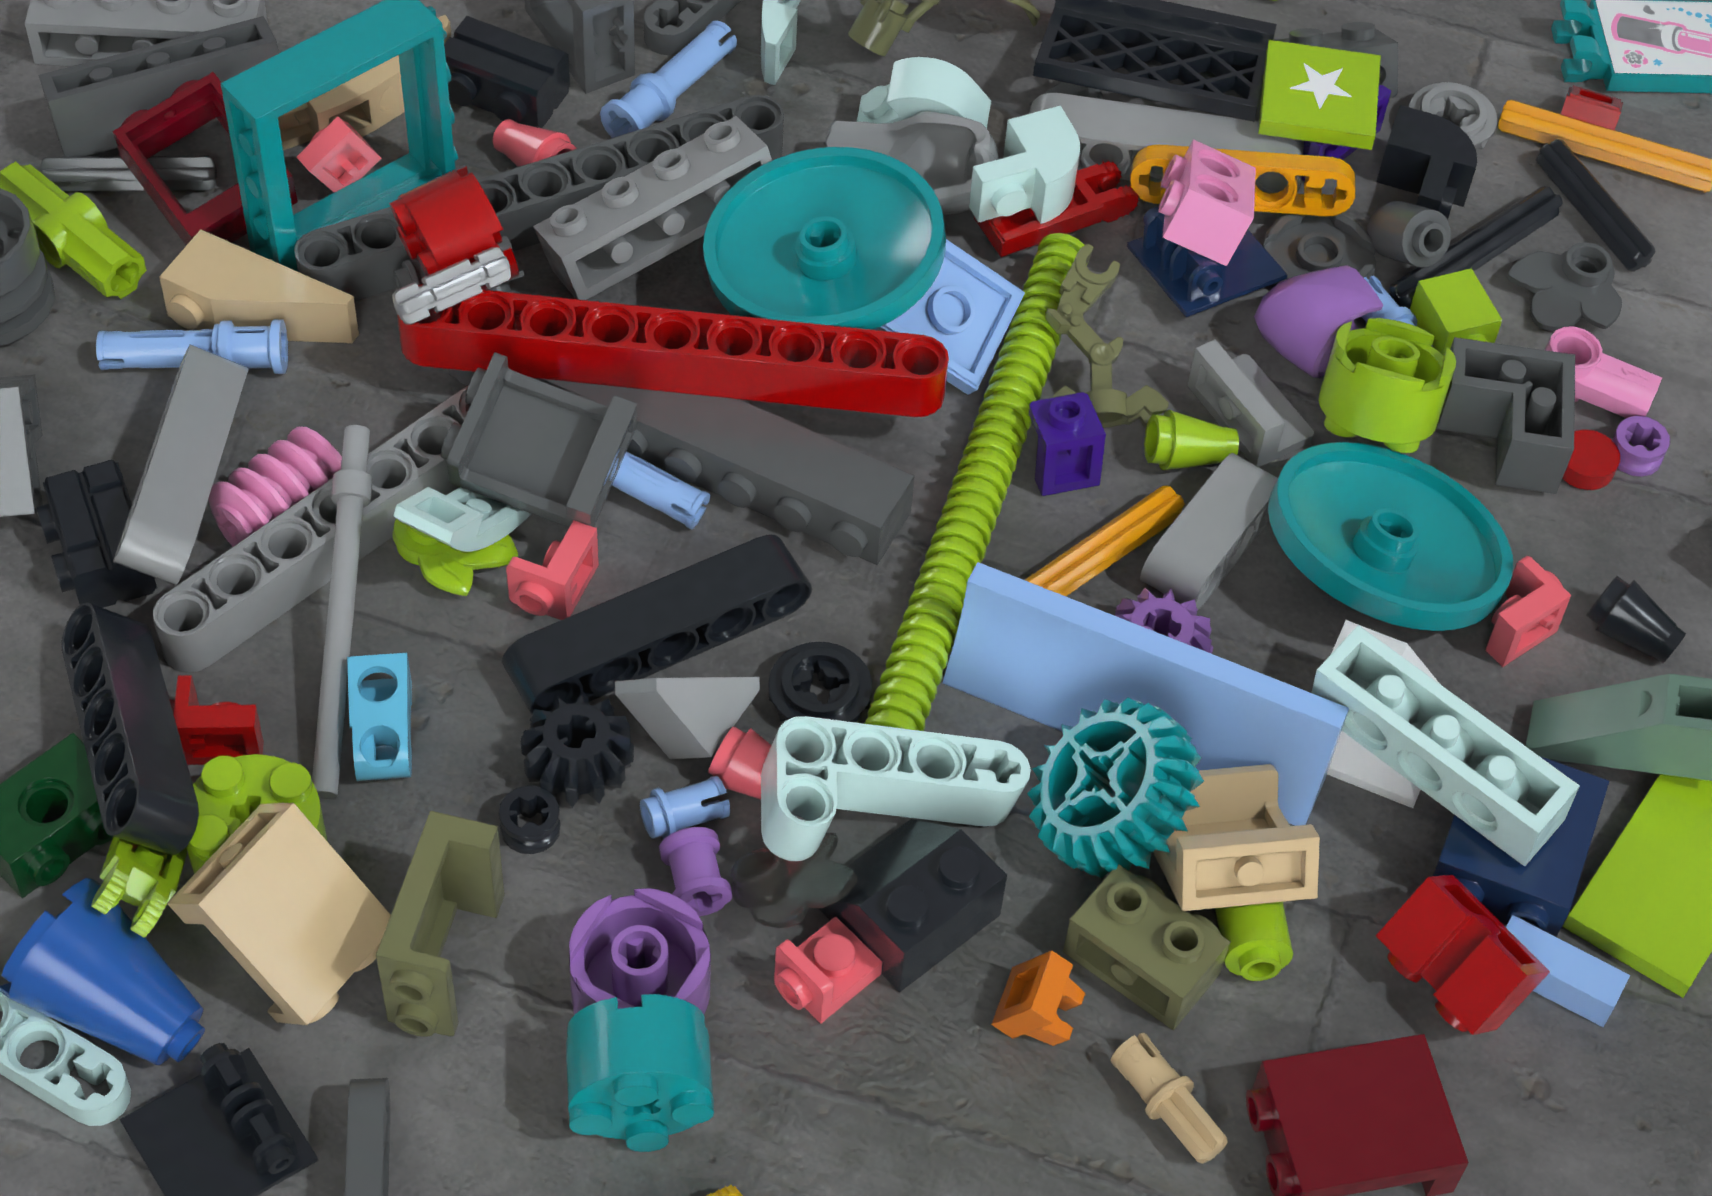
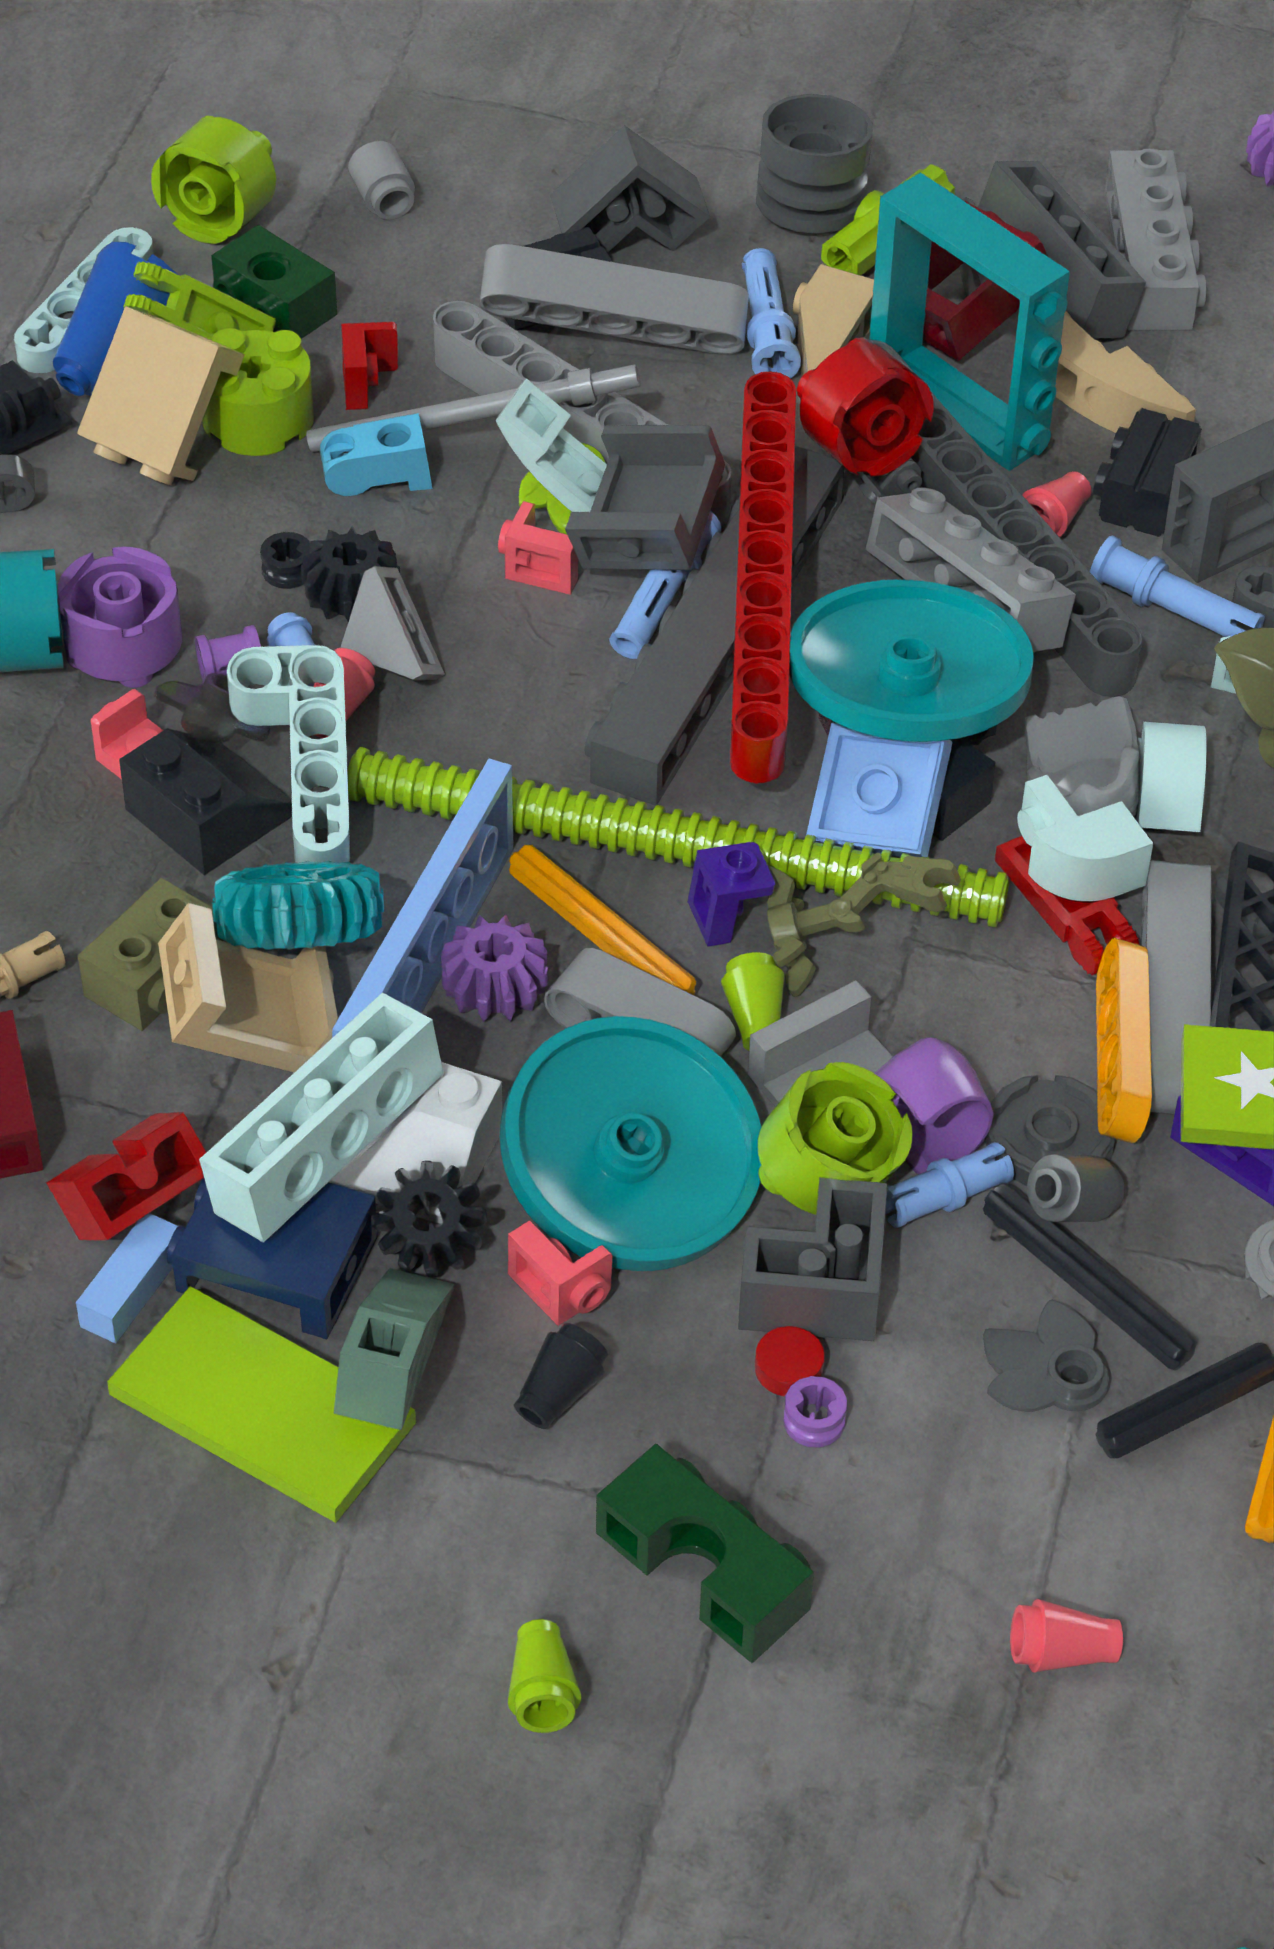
camera: 90 degrees right, 5 degrees down
black beam [61,602,199,856] -> none
bright pink piece [208,427,342,547] -> none
coral bracket [296,116,382,193] -> none
olive panel [376,811,504,1037] -> none
light grey axle [392,247,511,325] -> none
black beam [502,535,812,715] -> none
black gear [769,642,872,723] -> none
orange tile [991,950,1085,1046] -> none
dark blue hinge [1127,206,1287,317] -> none
bright pink brick [1158,139,1256,266] -> none
lime brick [1215,902,1293,981] -> none
black brick [1376,105,1477,220] -> none
lime brick [1410,268,1502,355] -> none
bright pink piece [1545,326,1662,418] -> none
none -> black gear [371,1160,487,1277]

